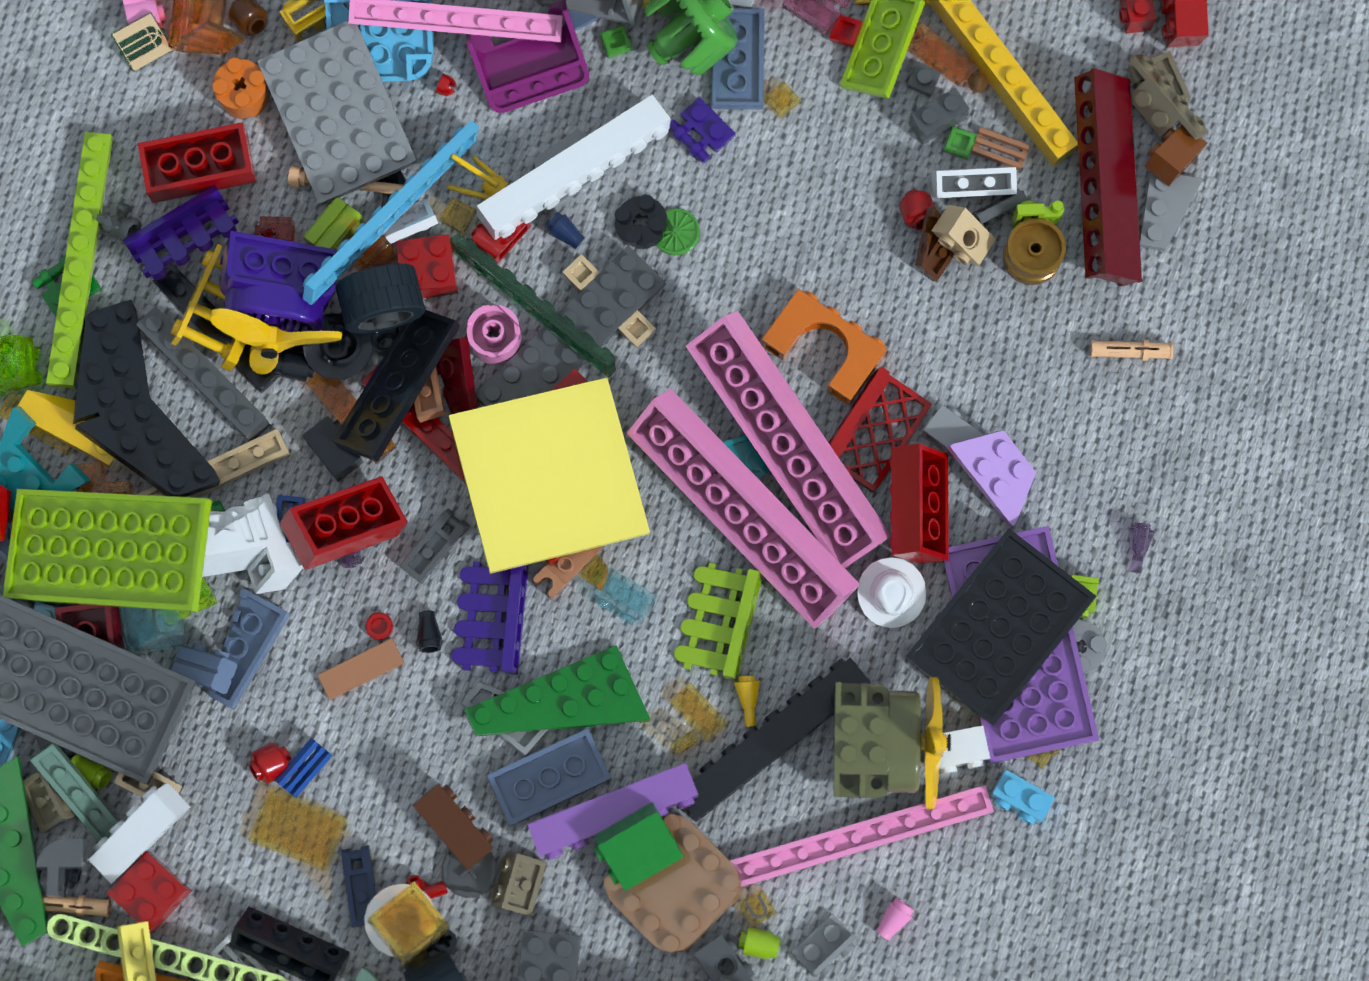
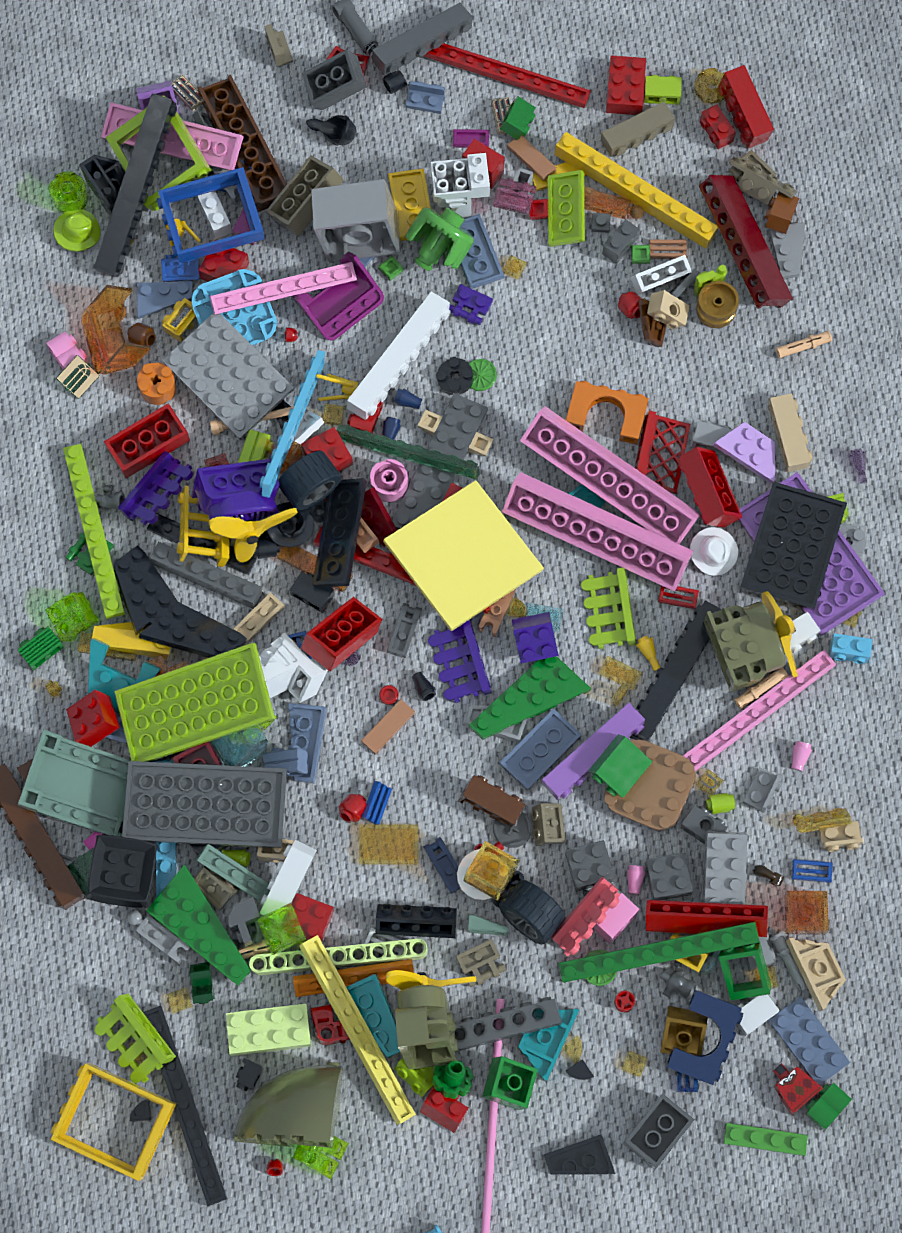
camera: 20 degrees left, 5 degrees down
none -> clear neon green hips [258,903,307,955]
none -> dark blue cone [381,417,401,446]
none -> dark purple brick [512,612,559,664]
none -> red tile [658,585,699,609]
none -> light nougat pin [734,667,788,710]
none -> tan brick [768,393,813,472]

